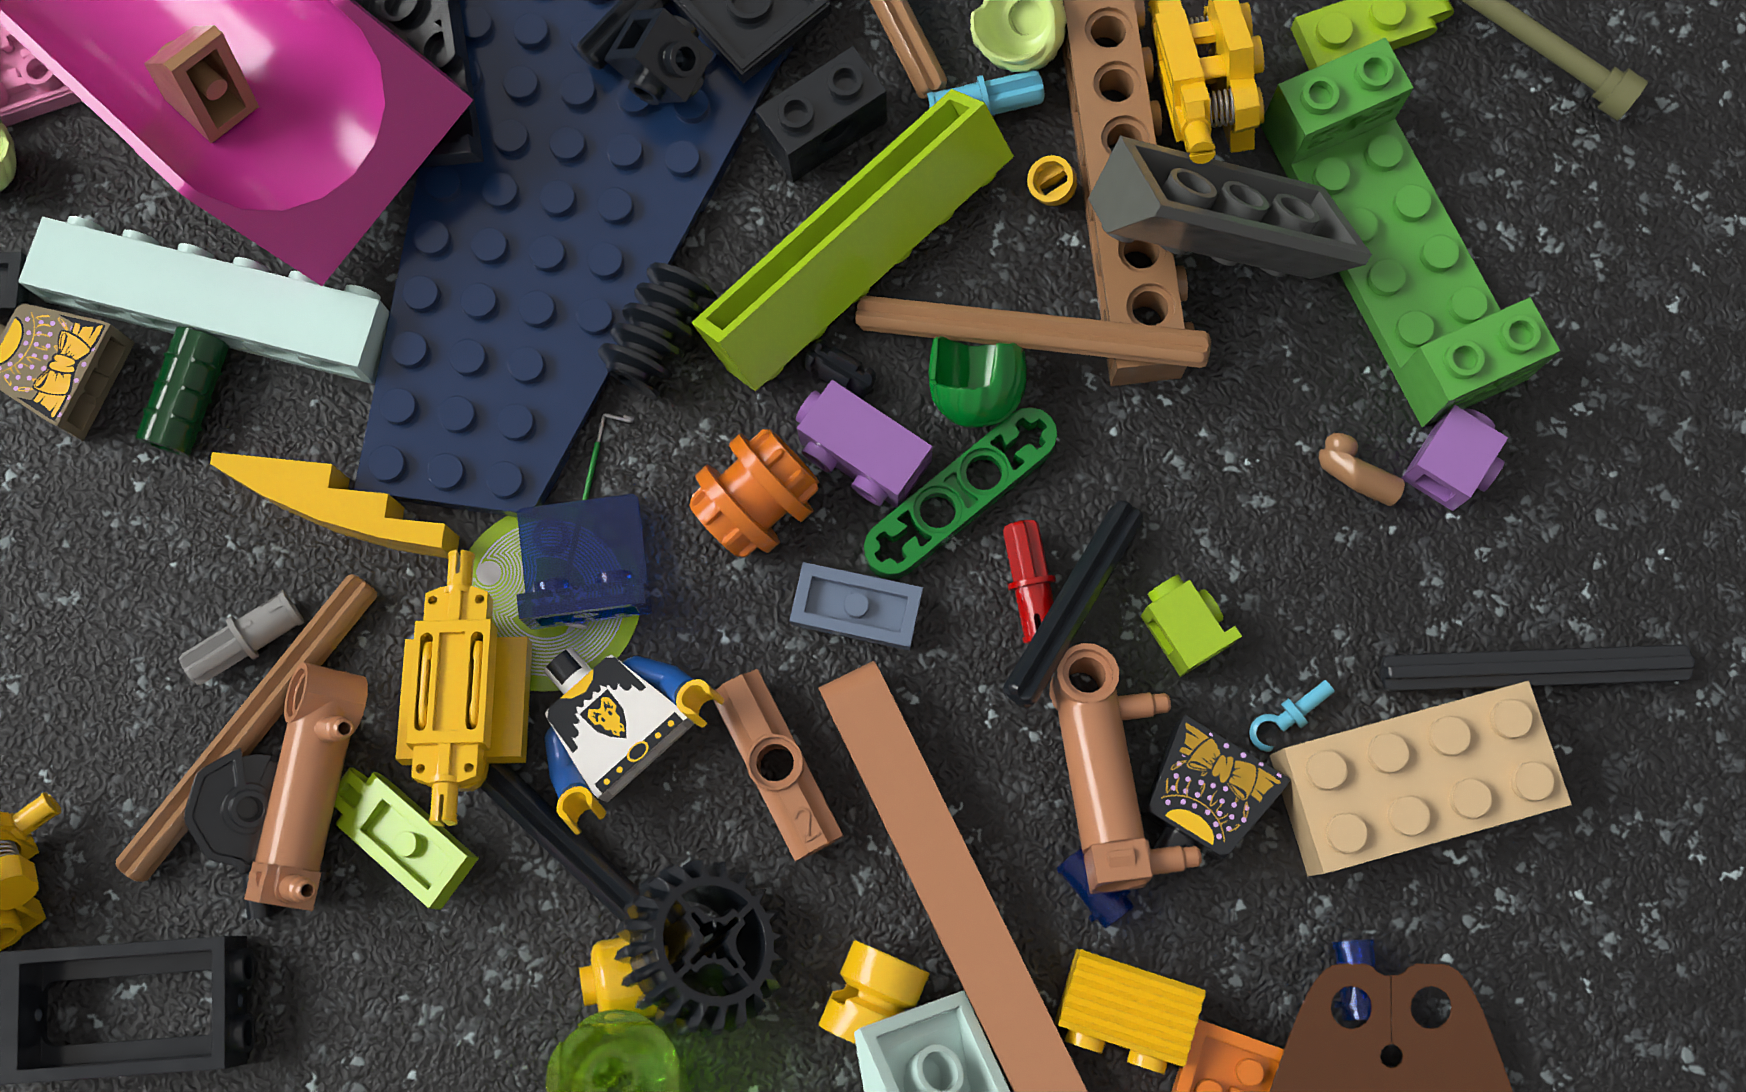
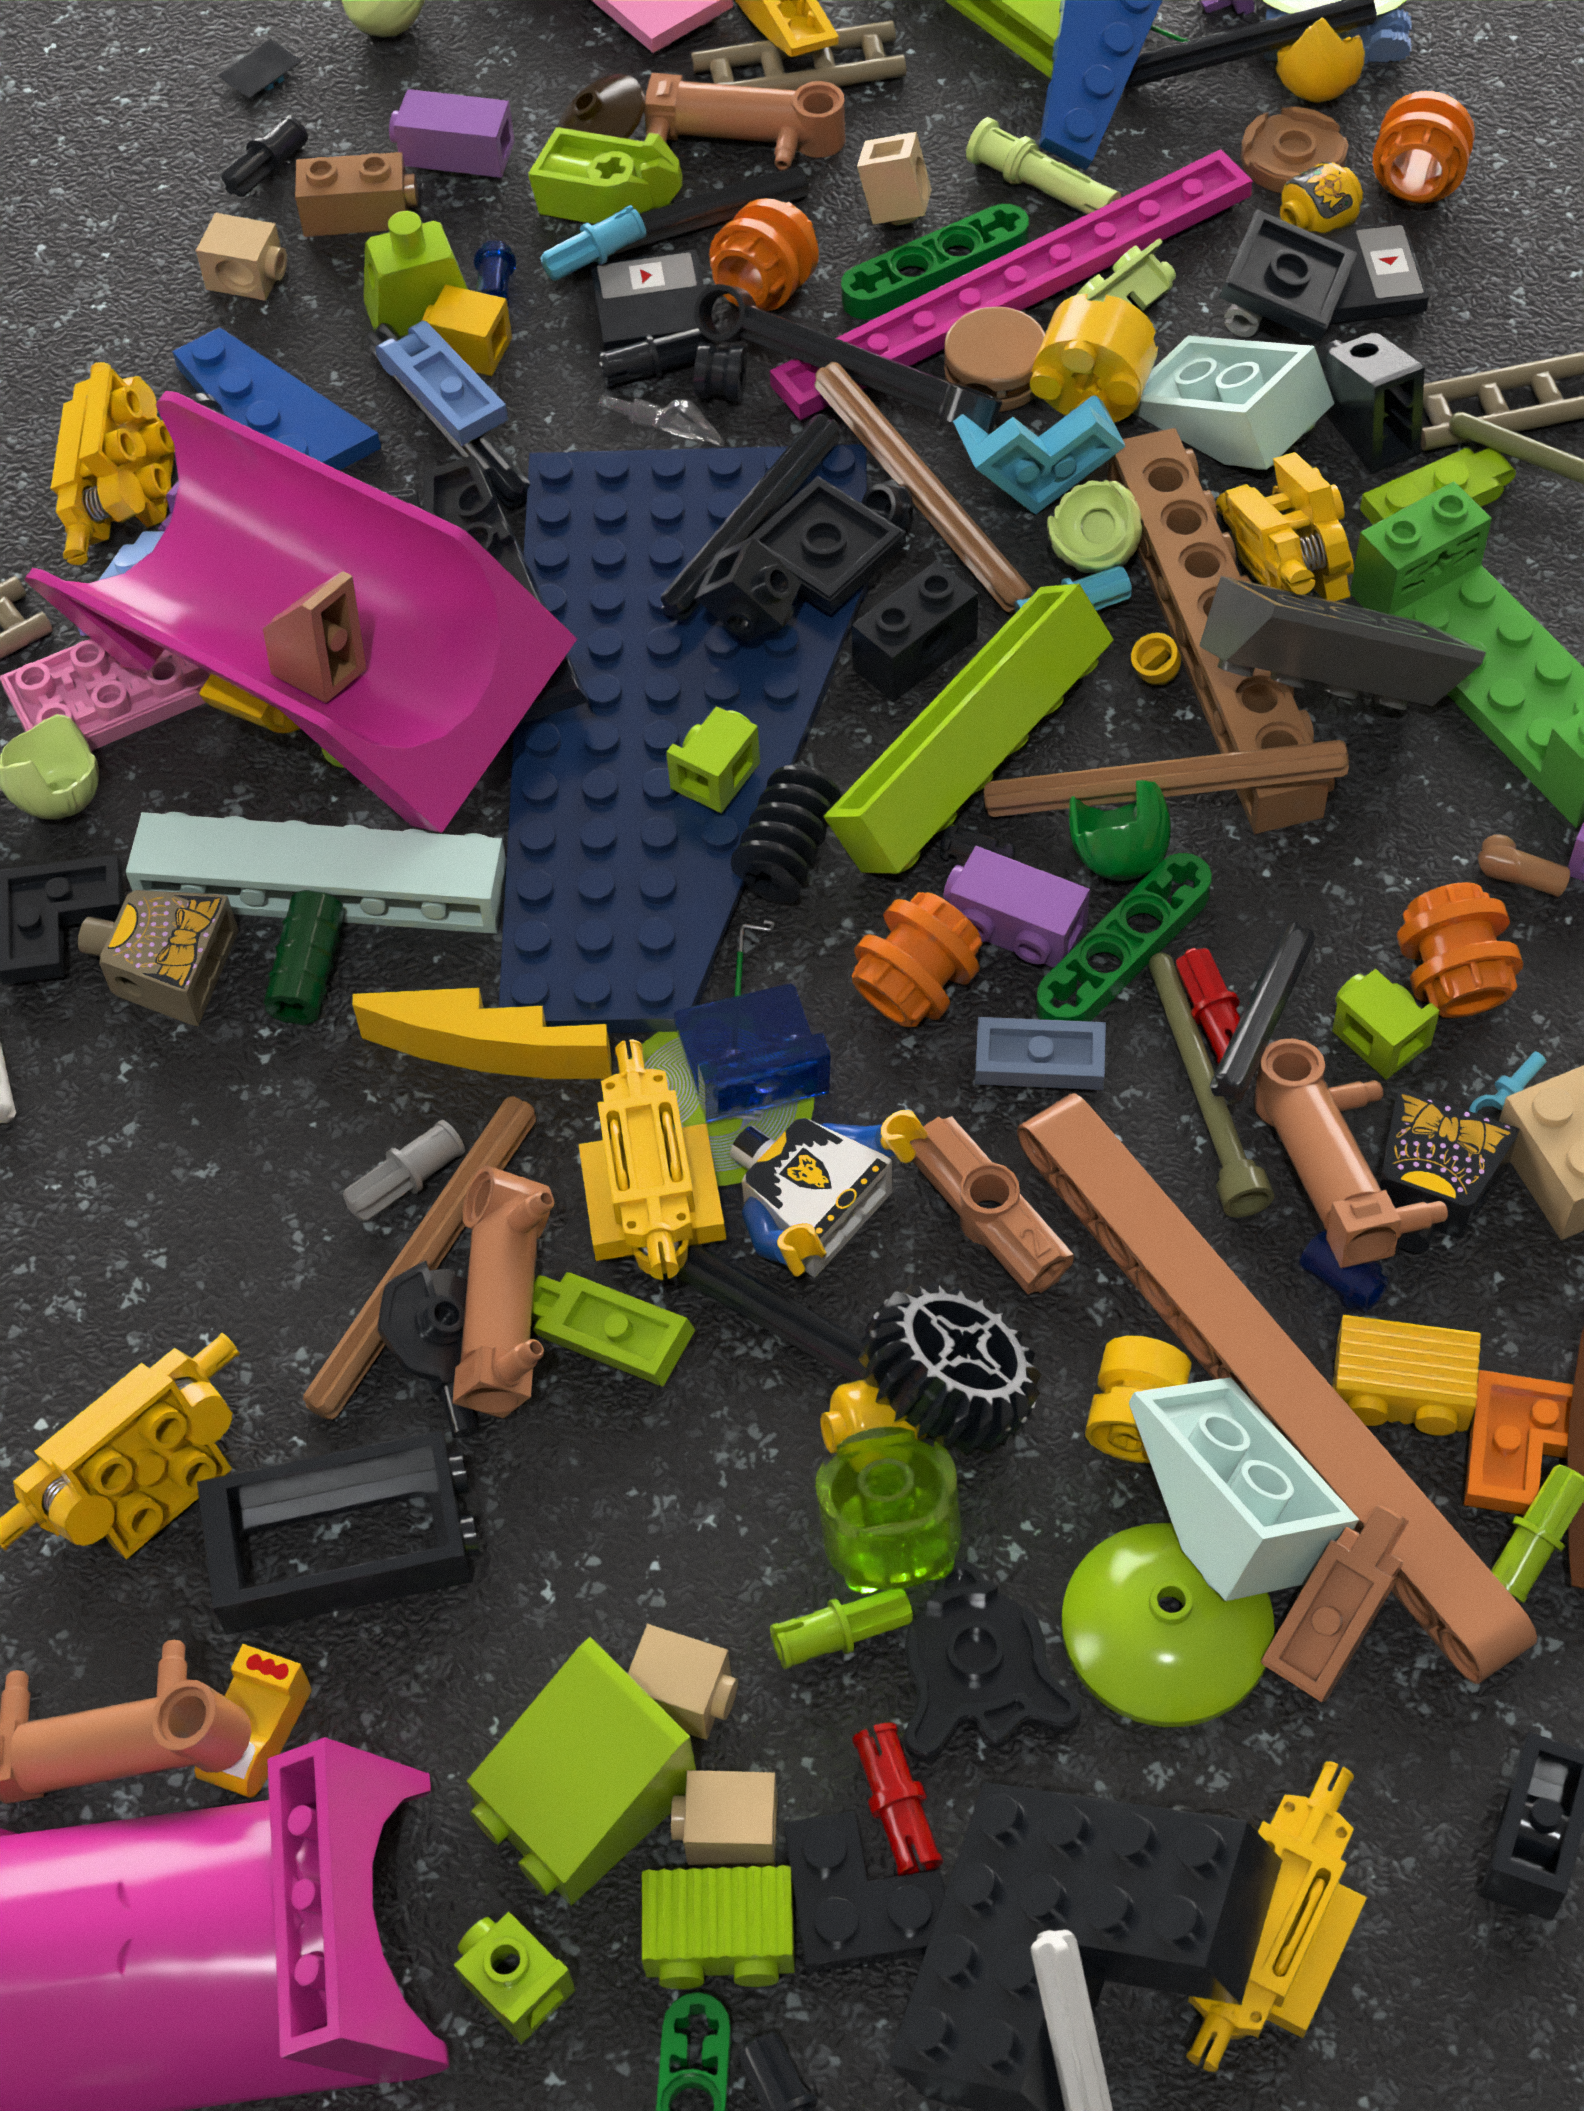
camera: 10 degrees left, 20 degrees down
none -> lime brick [666,706,760,813]
none -> olive piece [1149,952,1274,1218]
none -> orange piece [1397,882,1523,1018]

